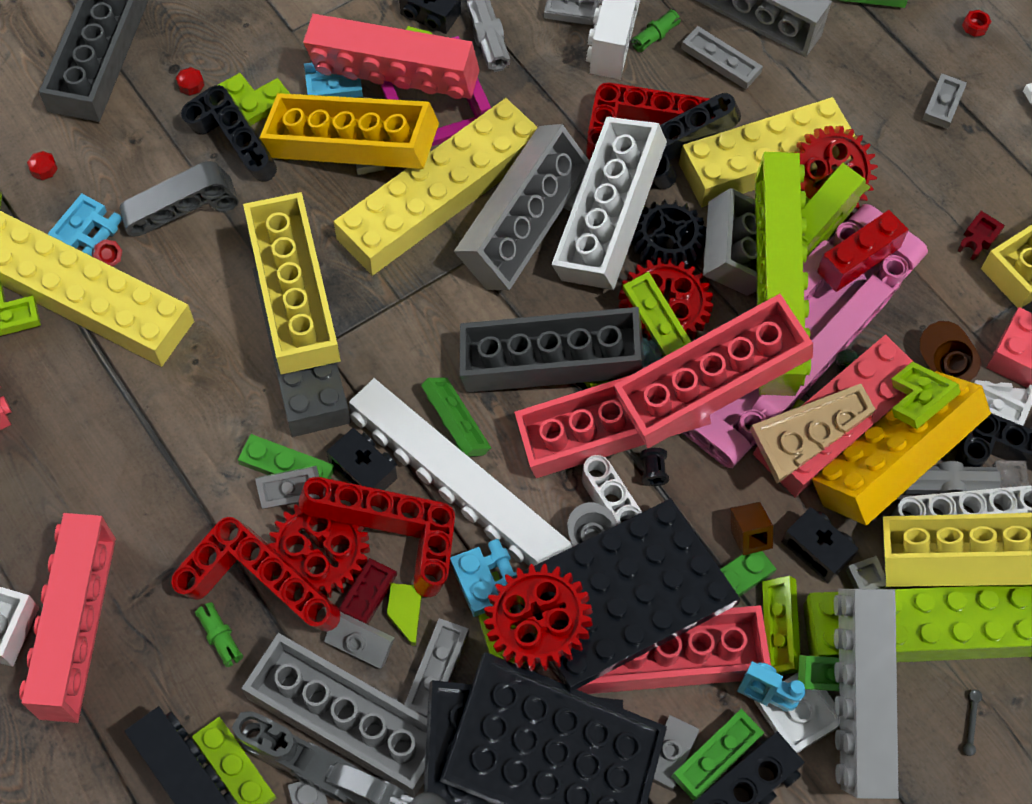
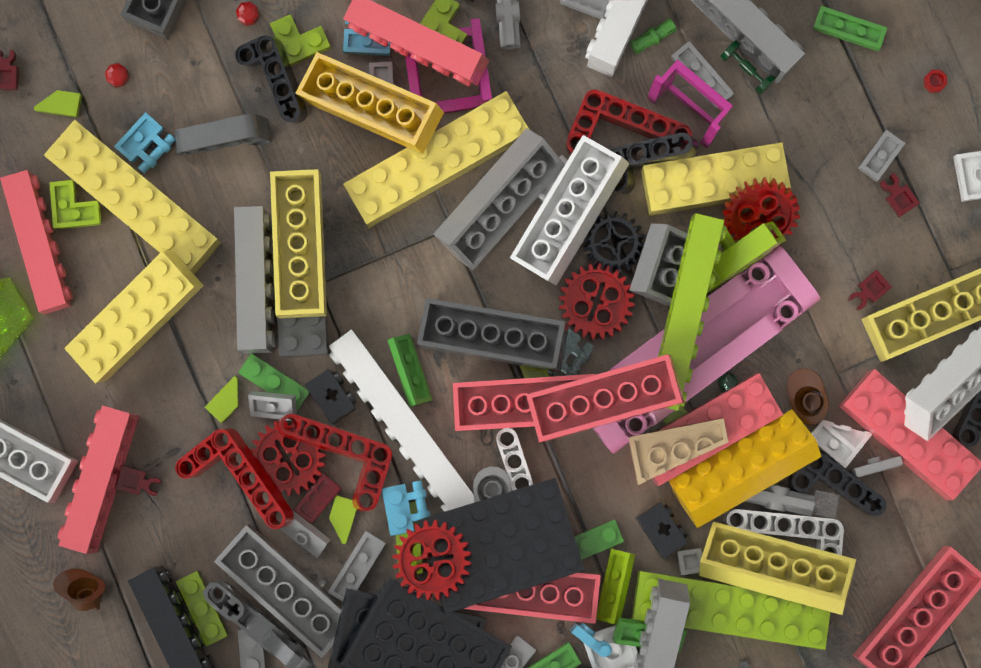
camera: 15 degrees right, 20 degrees up
red tile [92,239,122,267] -> none
bright green pin [195,602,243,667] -> none
lime plate [622,271,691,357] -> none
black bush [640,447,669,486] -> none
reddish brown brick [730,502,773,555] -> none
red brick [817,210,909,292] -> none
lime plate [891,362,961,429] -> none
none -> reddish brown piece [53,569,106,611]
none -> light yellow brick [64,251,204,384]
none -> dark red plate [116,465,161,496]
none -> lime tile [205,376,239,424]
none -> light grey brick [234,206,276,354]
none -> dark pink piece [647,59,733,149]
none -> dark green wheel [720,40,776,95]
none -> dark red plate [879,173,920,218]

